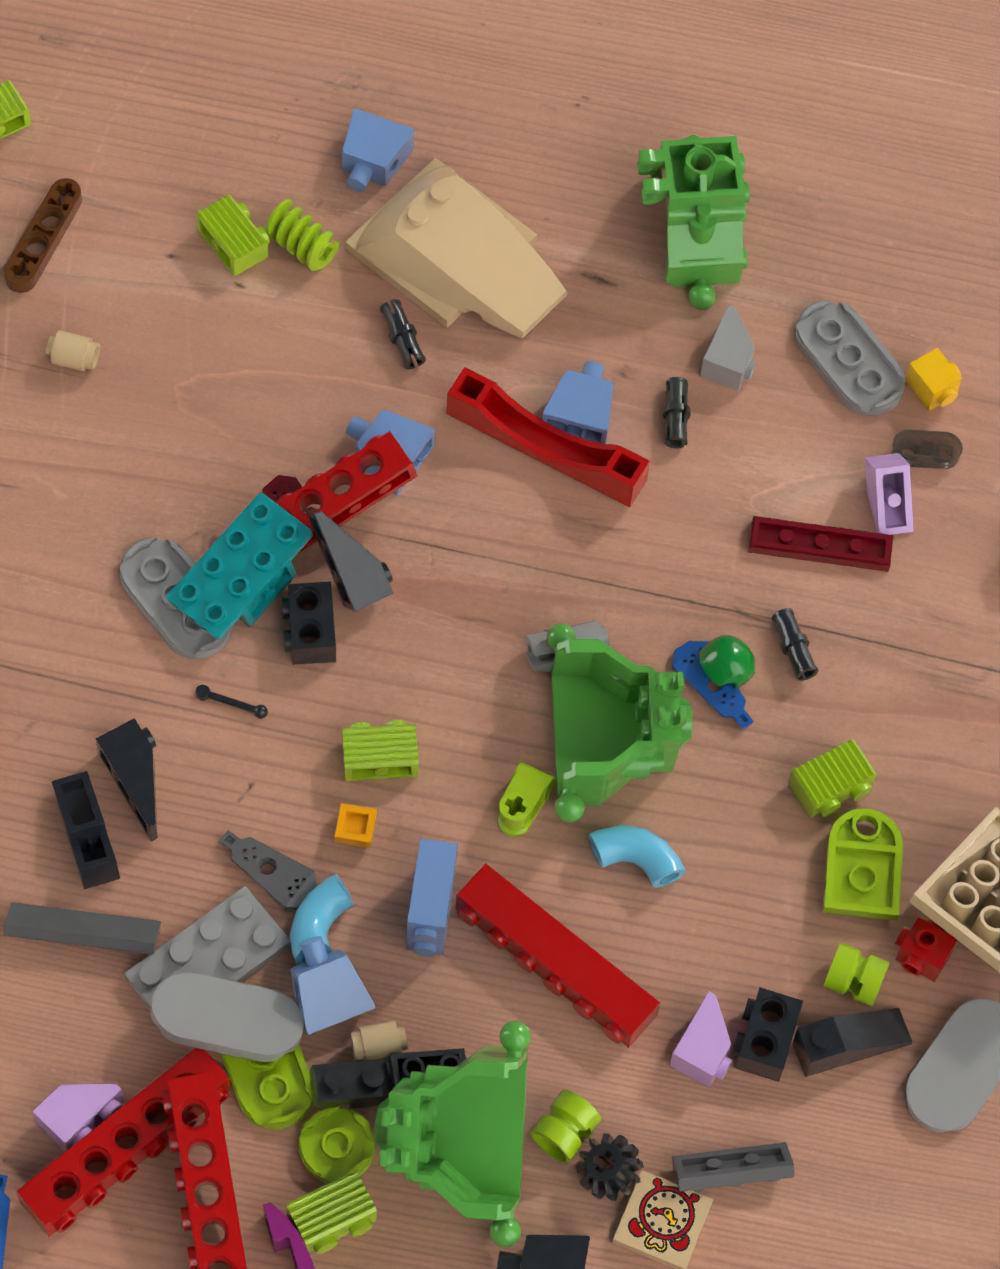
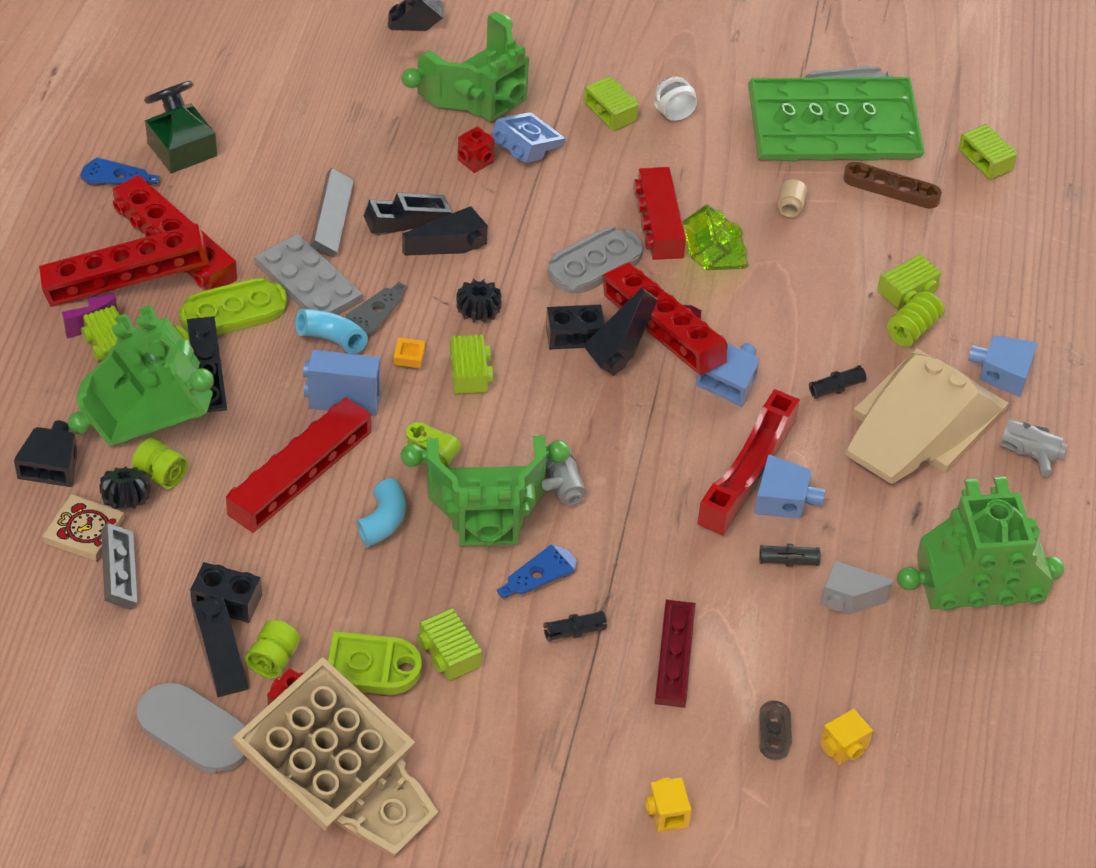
camera: 90 degrees right, 15 degrees down
lavender slope [33,1084,124,1152] -> none
light grey tile [150,972,304,1062] -> none
teal bracket [166,493,313,640] -> none
black hinge [196,685,268,719] -> none
medium blue torso [291,936,376,1035] -> none
tan brick [350,1020,408,1062] -> none
lavender slope [670,991,733,1088] -> none
green hair [699,635,755,689] -> none
light grey tile [795,301,905,416] -> none
lavender slope [865,453,914,535] -> none
none -> black gear [456,278,502,323]
none -> red brick [633,167,686,260]
none -> clear neon green slope [683,204,749,271]
none -> light grey piece [1000,418,1068,477]

